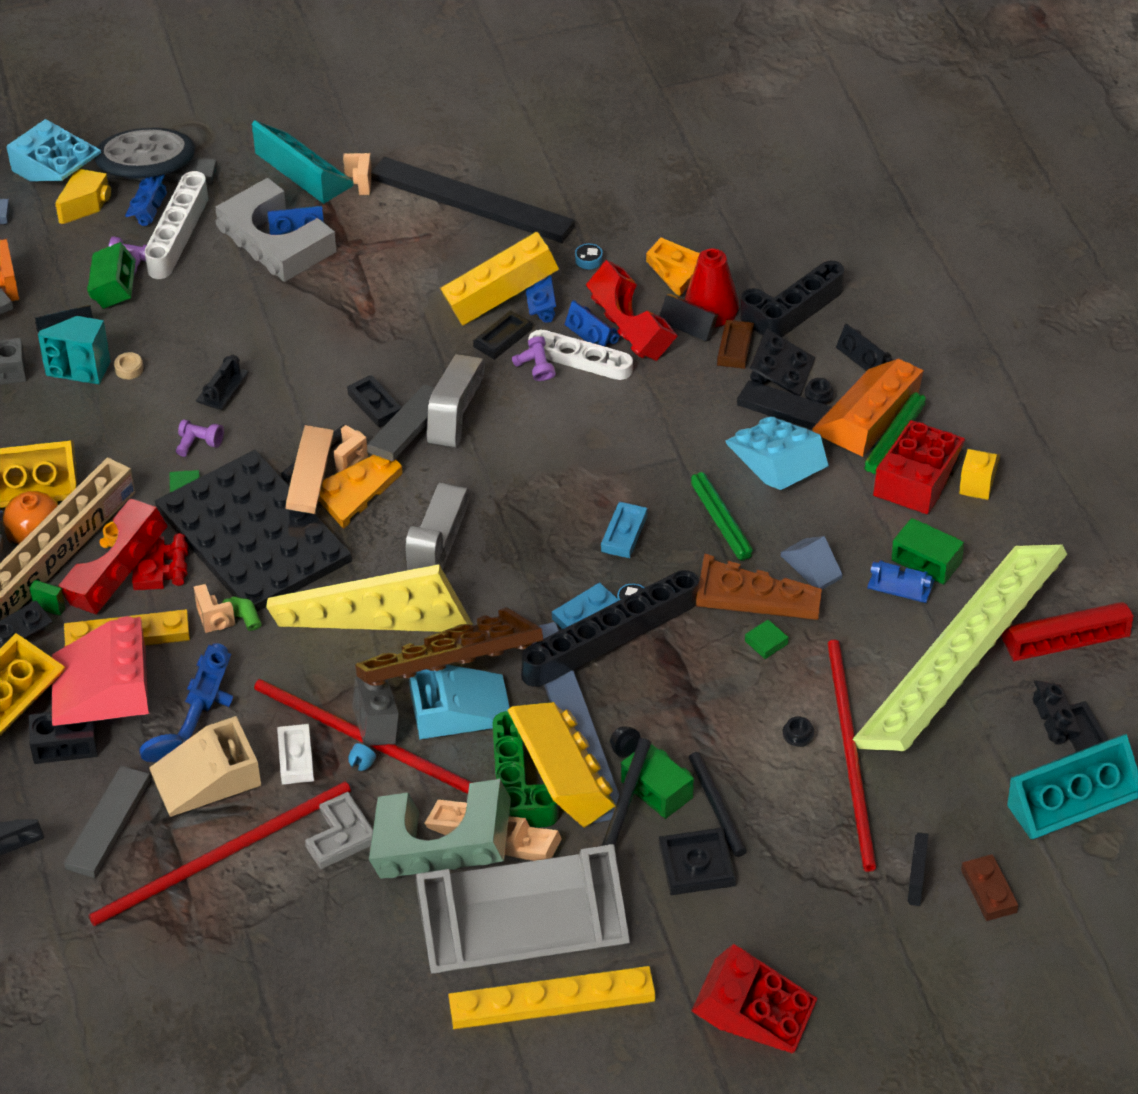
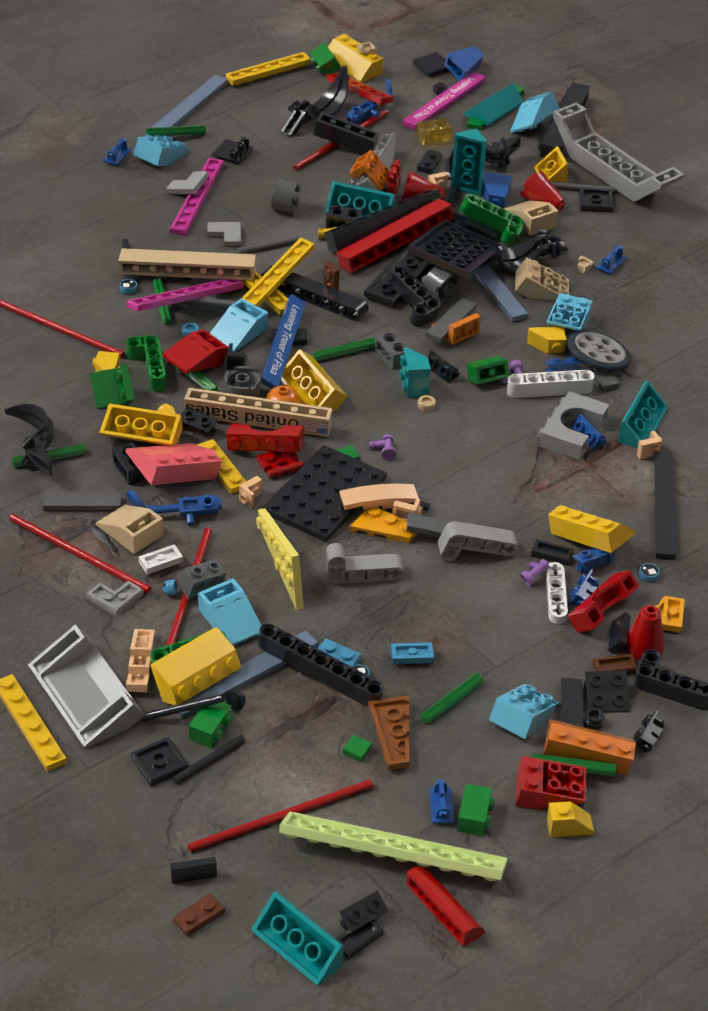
camera: 65 degrees right, 5 degrees down
green tile [29,580,66,616] -> none
black hinge [196,354,249,410] -> none
bright green arm [222,597,262,631] -> none
black plate [347,375,402,428] -> none
reddish brown wing [355,607,543,686] -> none
sand green arch [369,779,511,879] -> none
red slope [692,944,817,1054] -> none
sand blue slope [781,536,842,590] -> none
black plate [782,716,814,747] -> none

